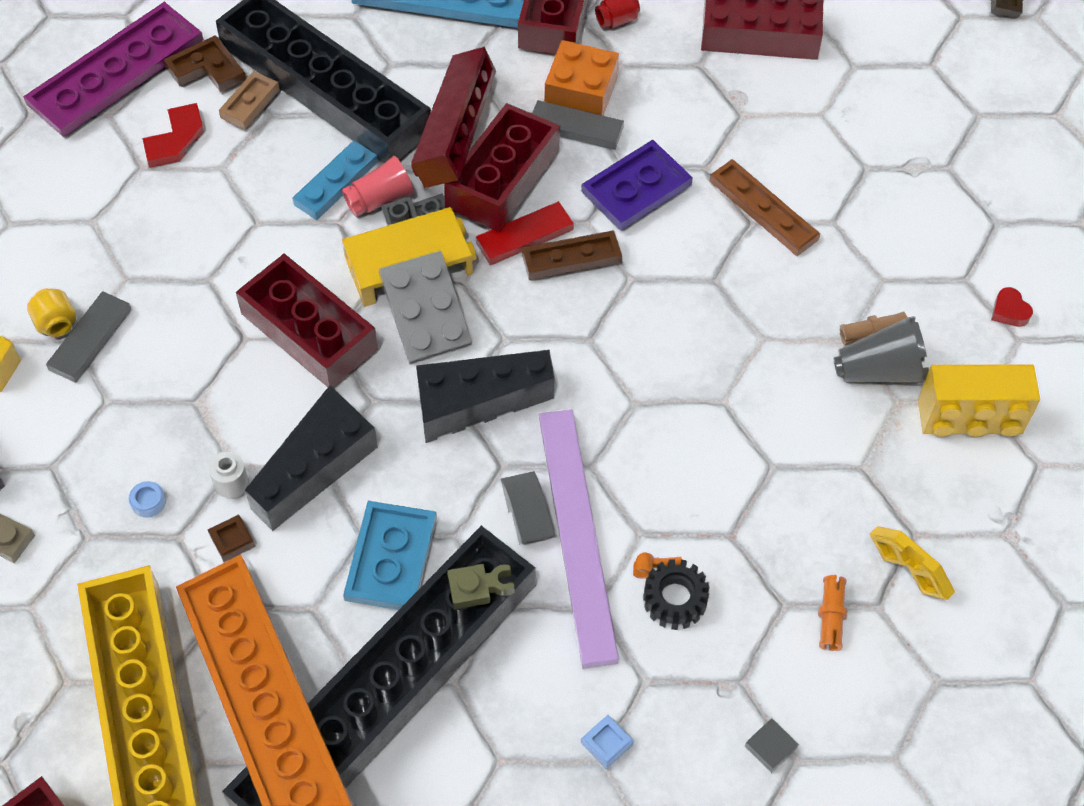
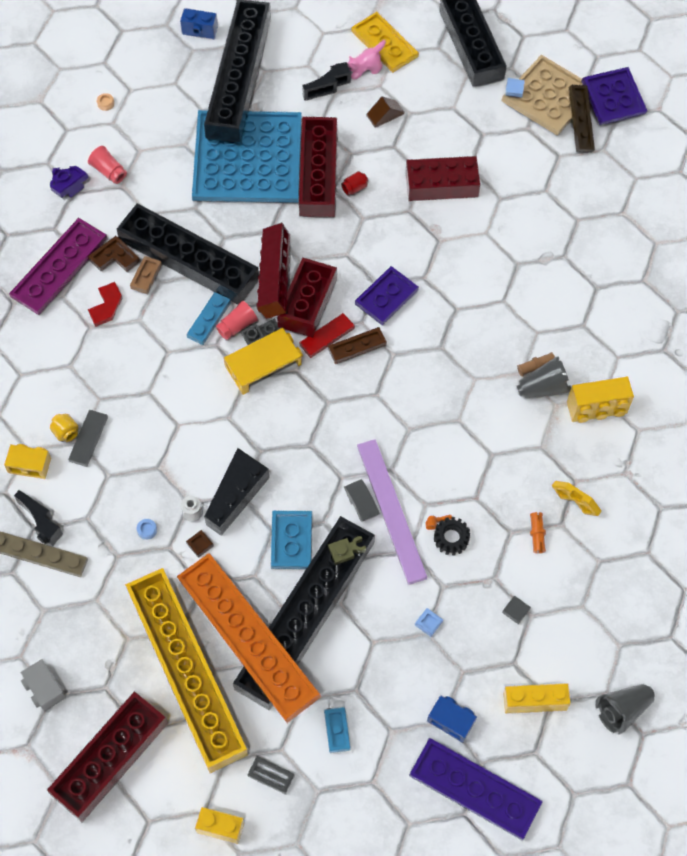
camera: 10 degrees left, 5 degrees up
dark red brick [235,253,378,388] -> none
light grey plate [378,251,472,364] -> none
black wedge [416,349,555,443] -> none
dark grey tile [532,100,624,150] -> none
orange brick [544,40,619,116] -> none
dark orange tile [709,159,821,256] -> none
red tile [991,287,1033,327] -> none

